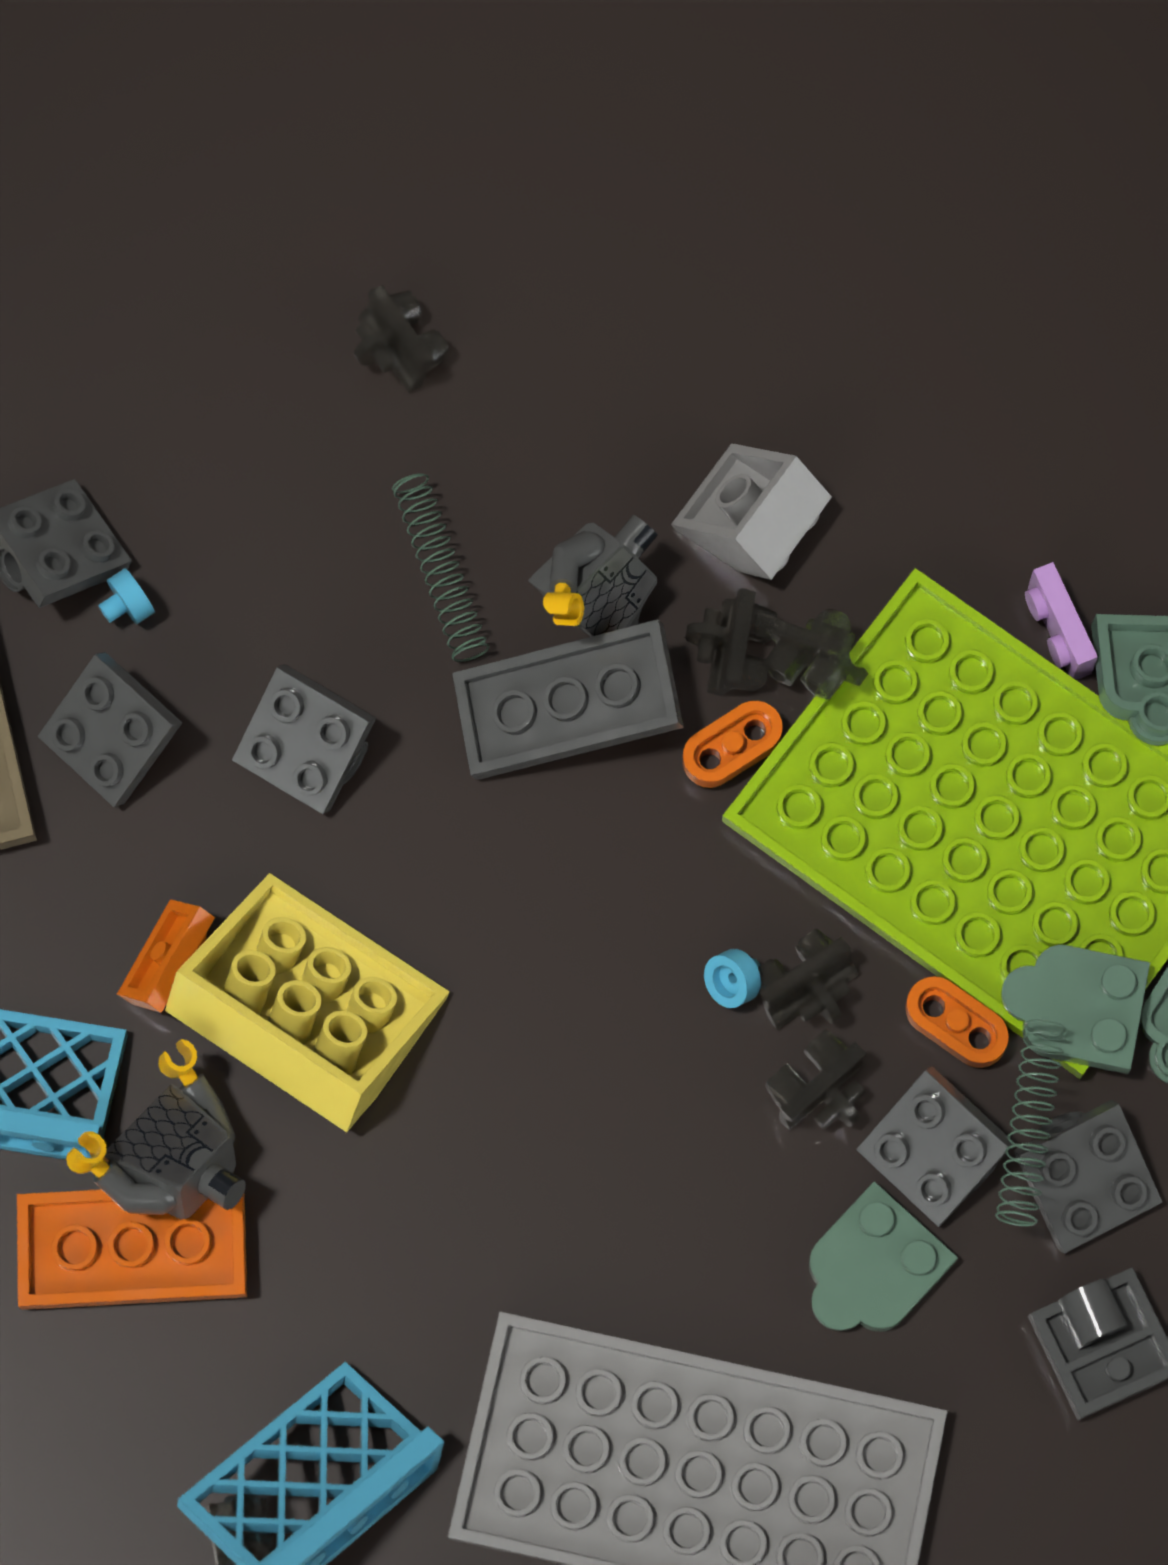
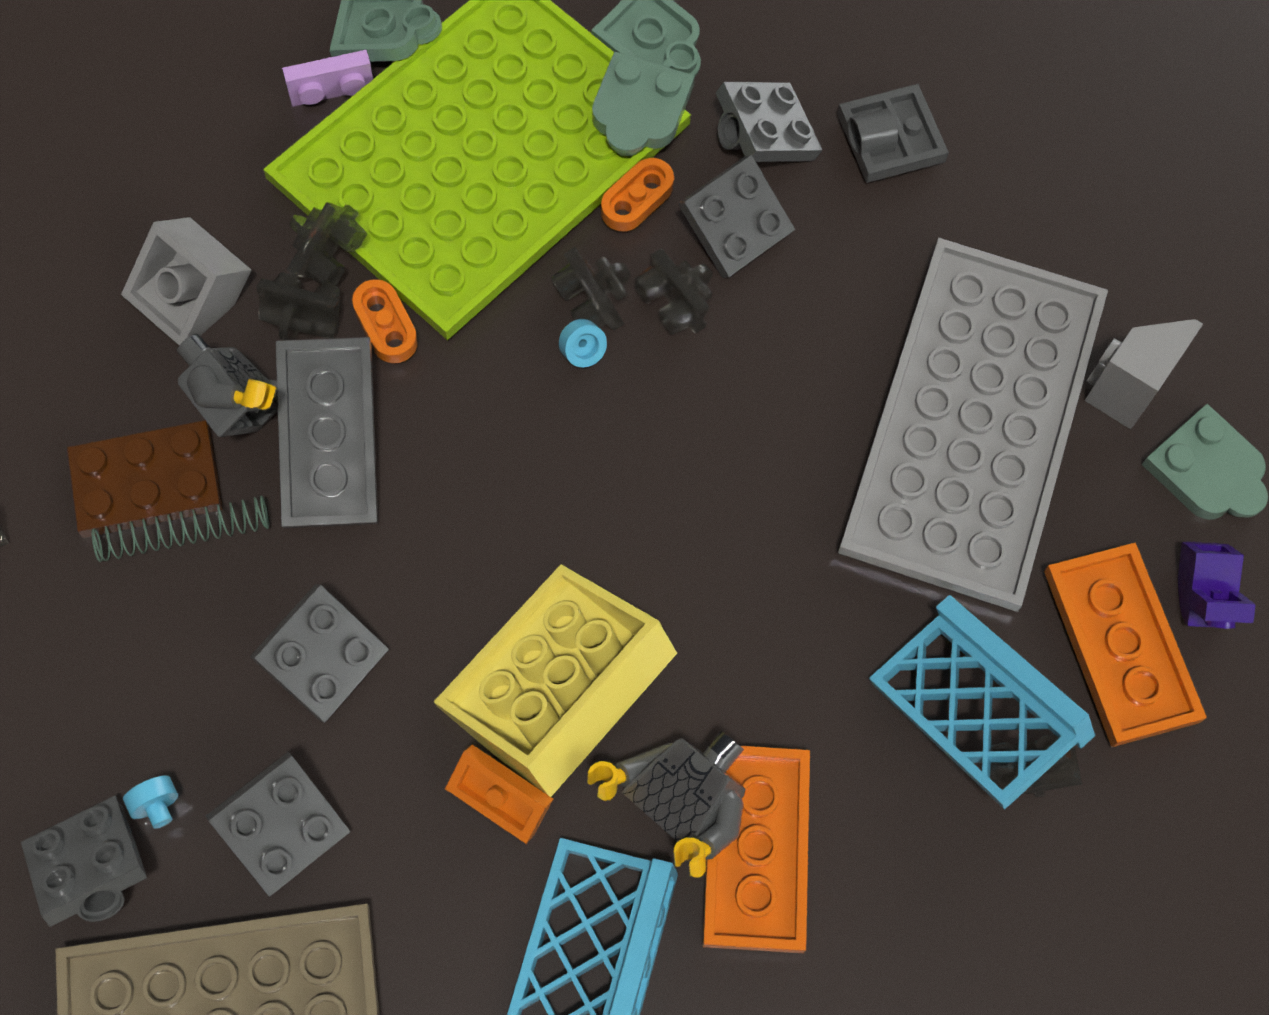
camera: 90 degrees left, 5 degrees down
sand green plate [809,1181,958,1332] -> none
sand green piece [995,1019,1067,1226] -> none
none -> reddish brown plate [67,420,223,538]

